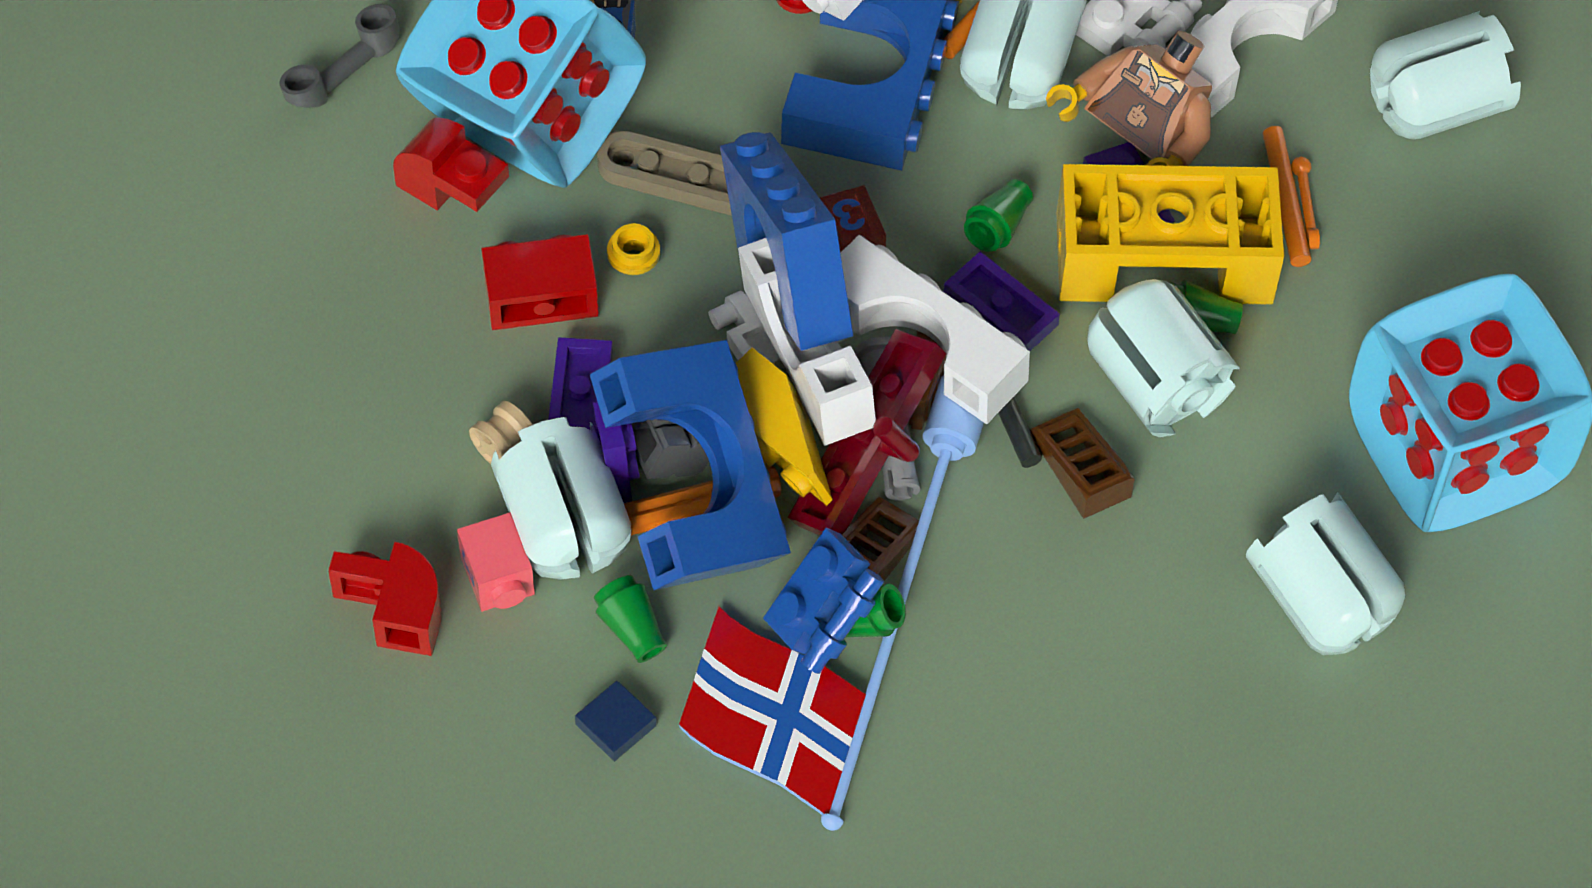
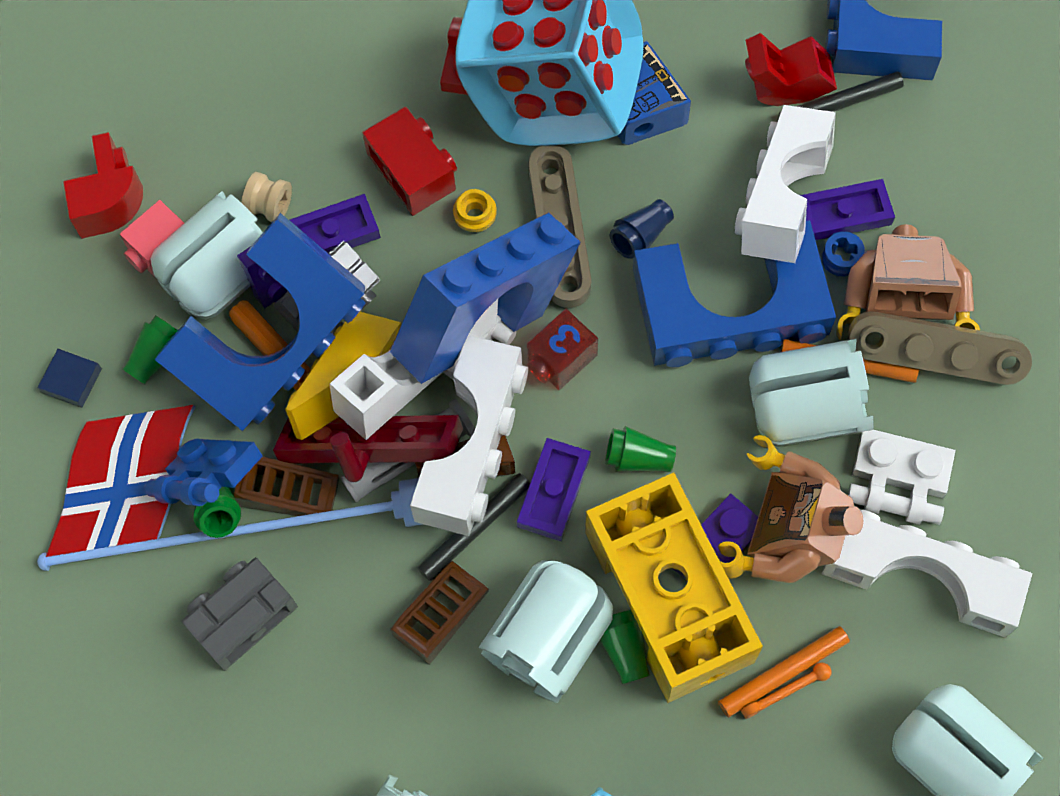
camera: 70 degrees right, 10 degrees up
none -> dark grey brick [181,557,298,671]
none -> dark blue cone [609,199,674,259]

